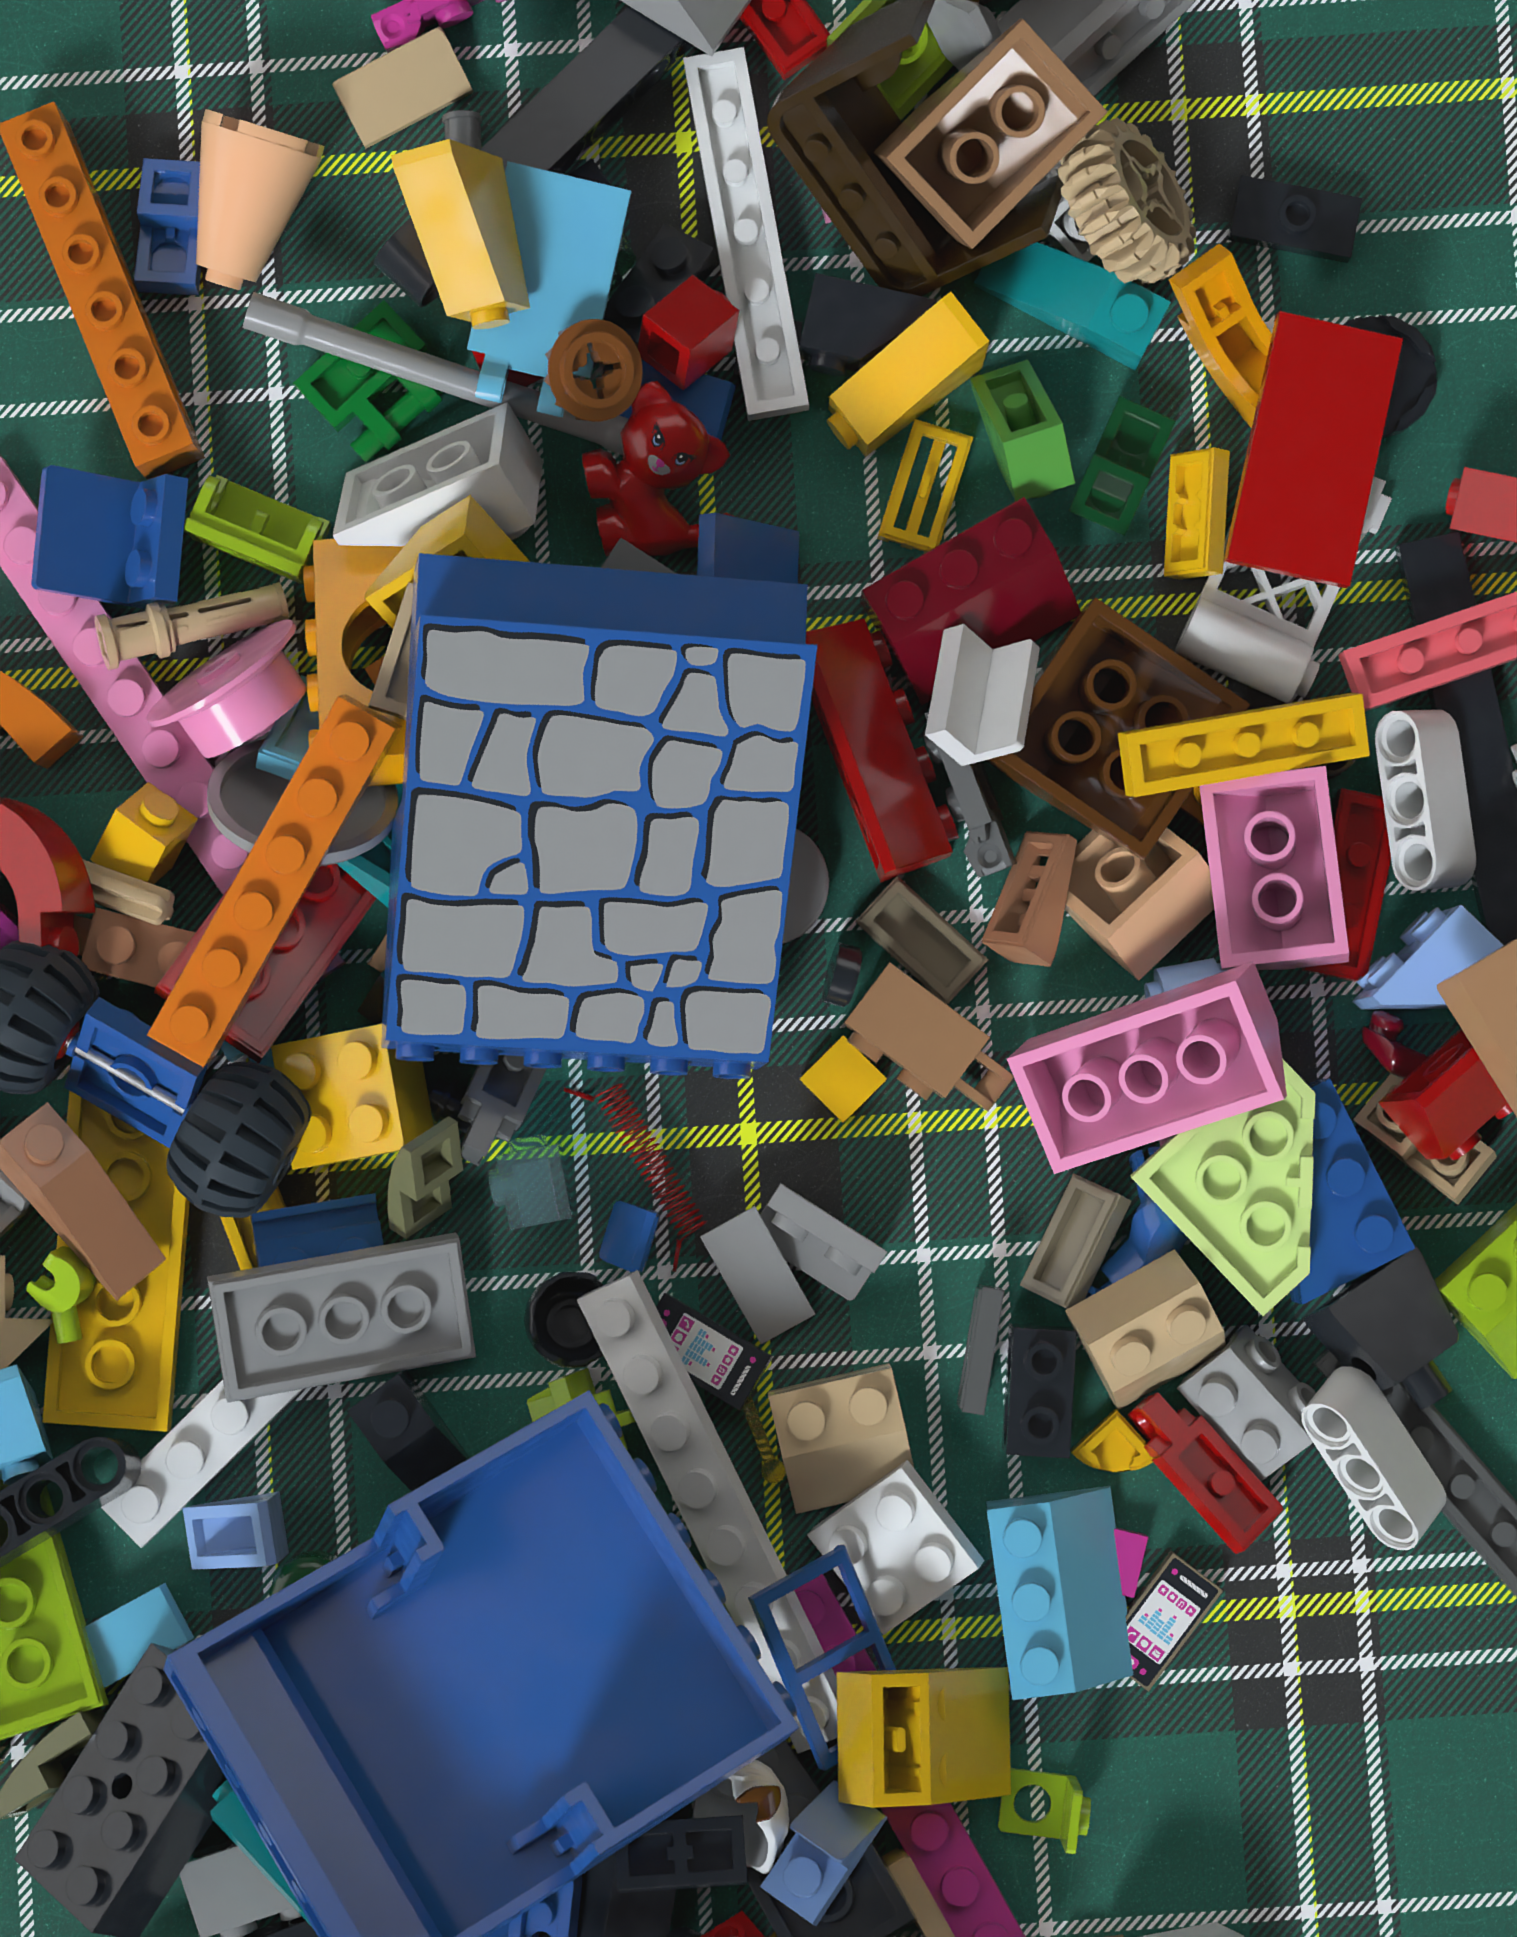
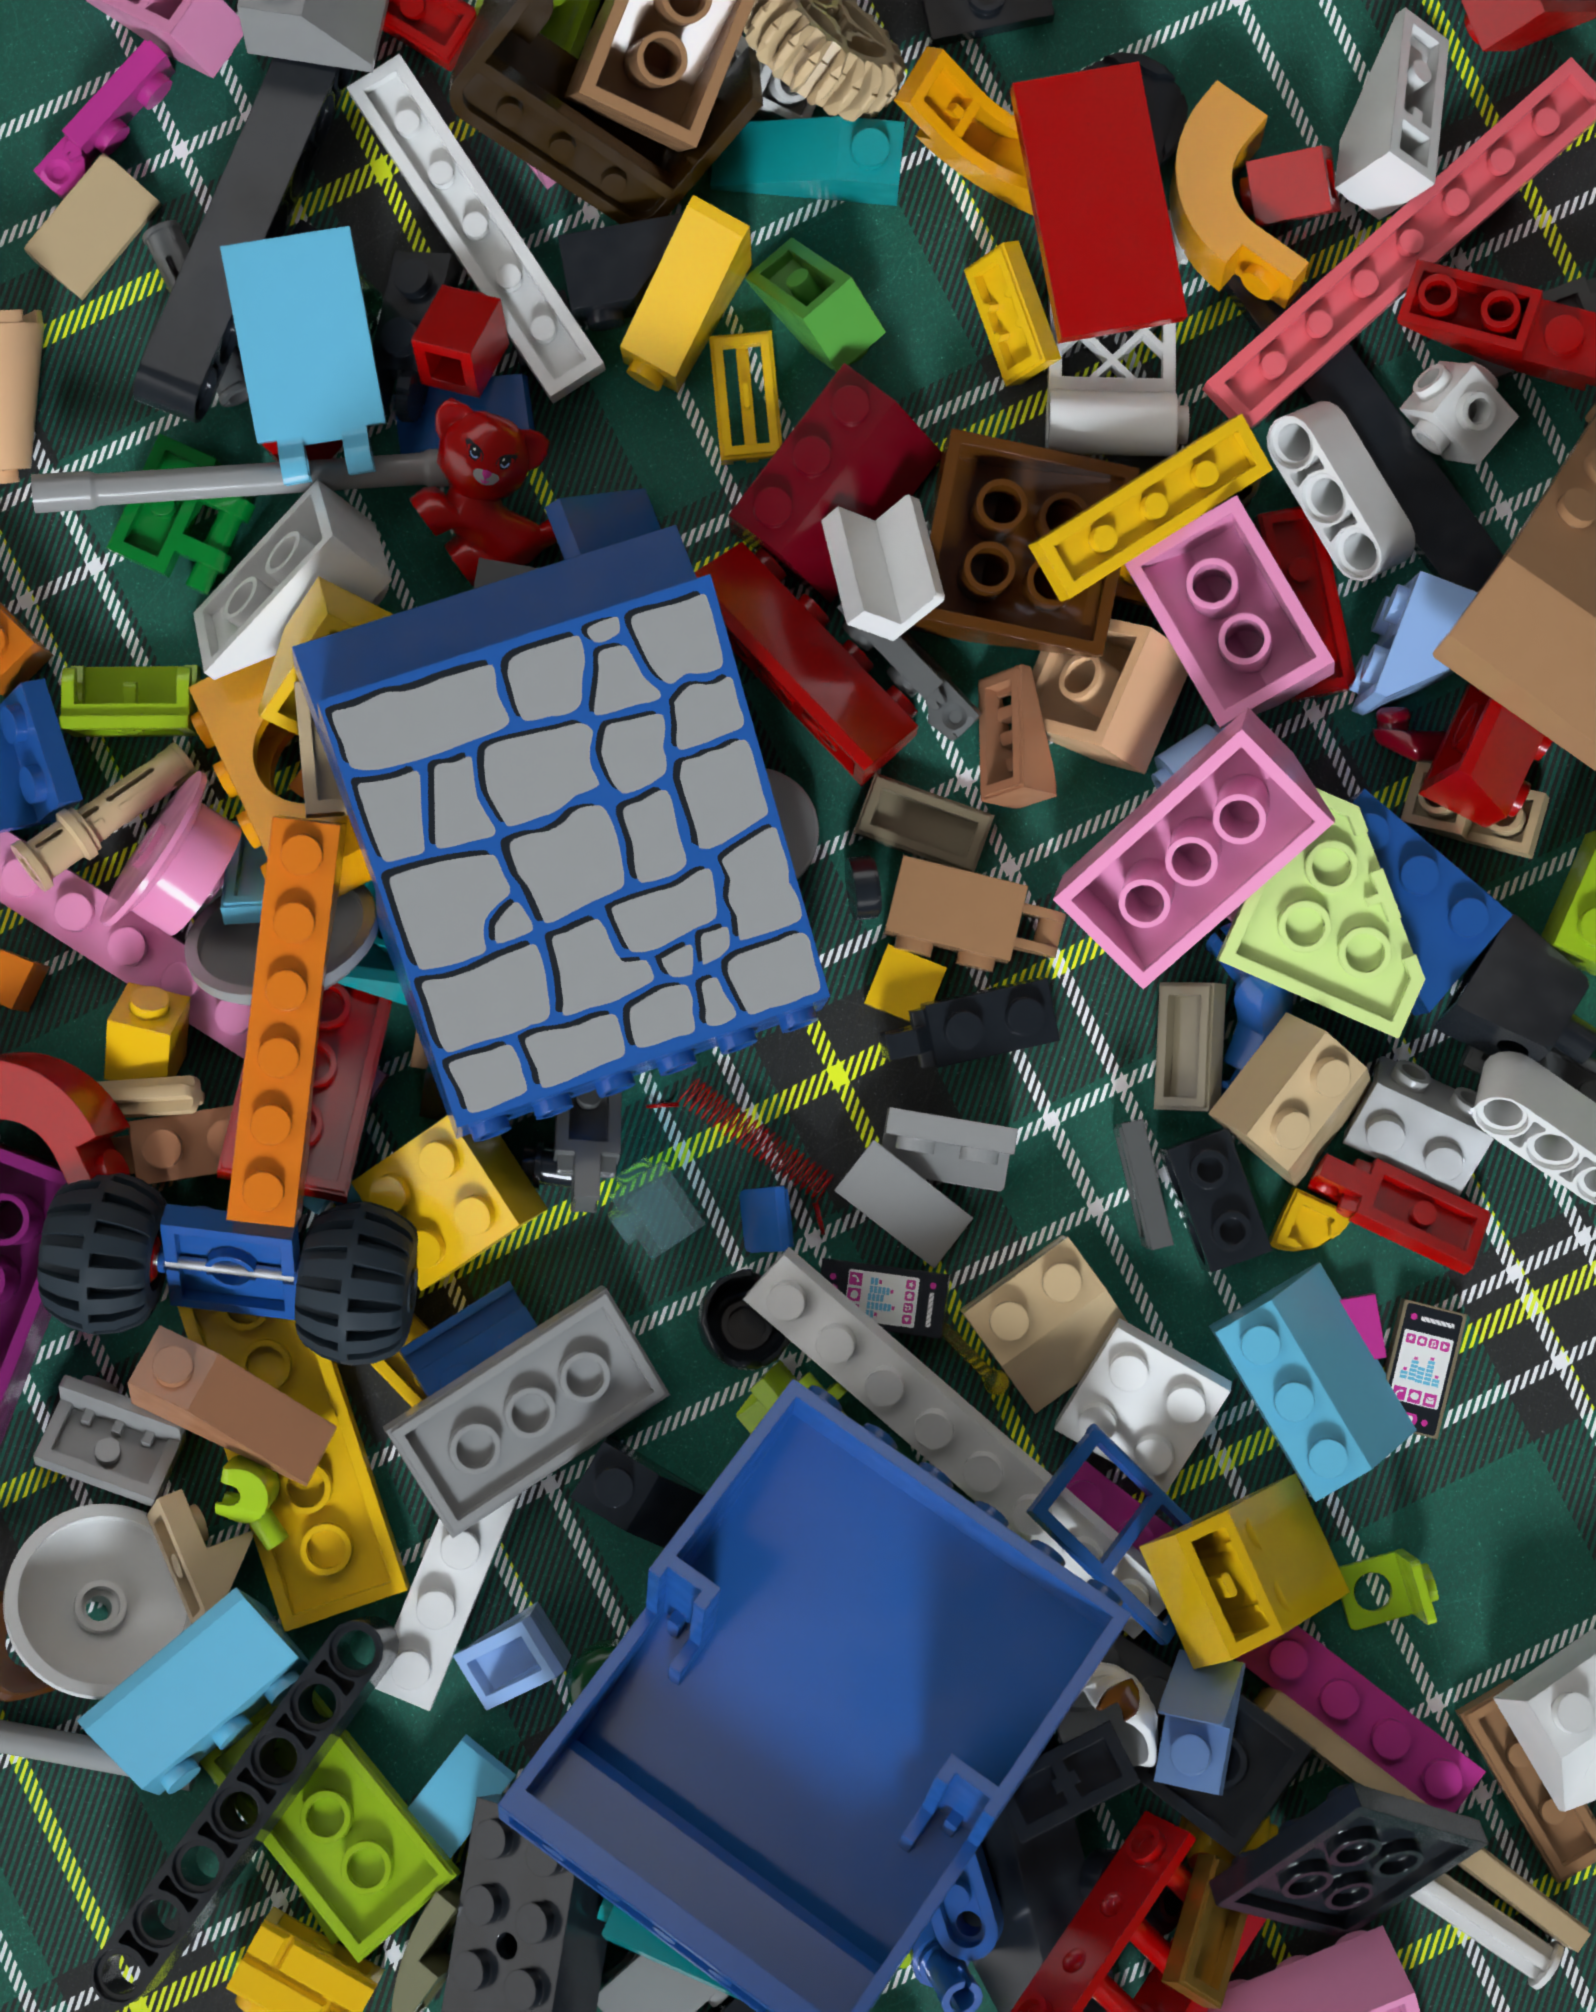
camera: 25 degrees left, 0 degrees up
olive slope [388,1116,463,1239] -> none
yellow slope [391,139,530,329] -> none
dark orange gear [544,319,643,422] -> none
dark green slope [1069,396,1176,536] -> none
none -> black hinge [878,977,1060,1068]
none -> light orange arch [1169,80,1309,309]

